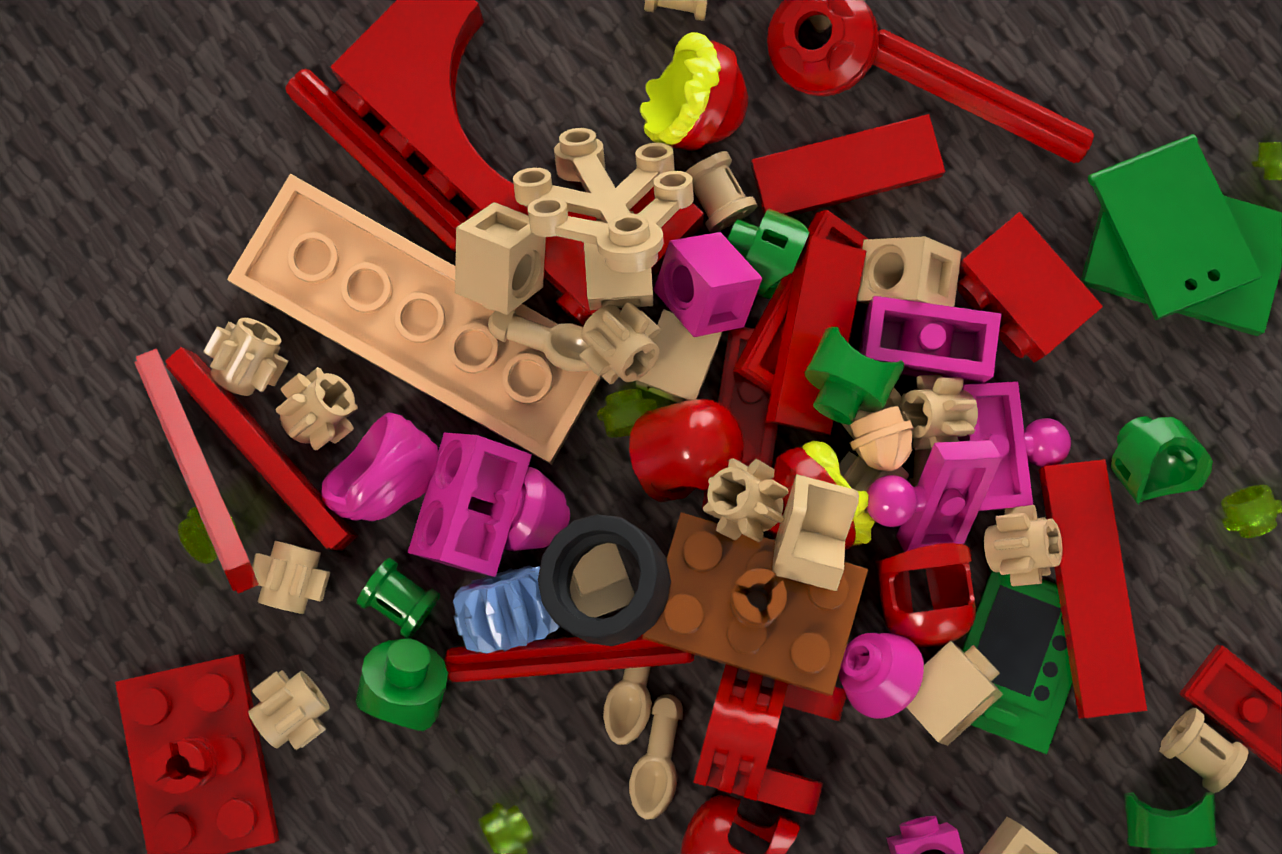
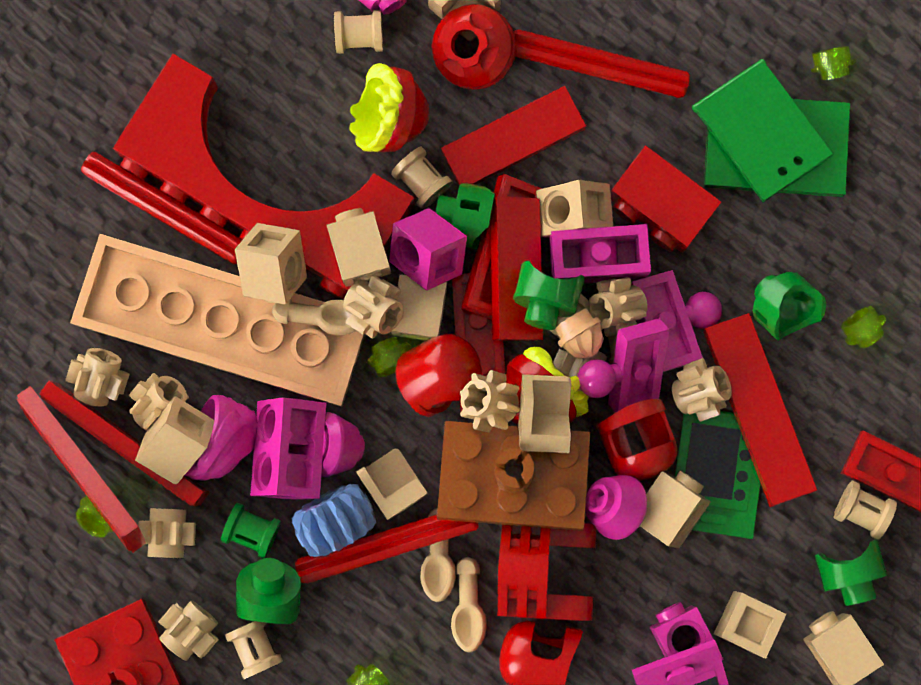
camera: 15 degrees left, 0 degrees up
tan plant [513,128,694,273] -> none
black tyre [538,514,671,646] -> none
none -> tan panel [135,396,214,484]
none -> tan bush [225,621,283,679]

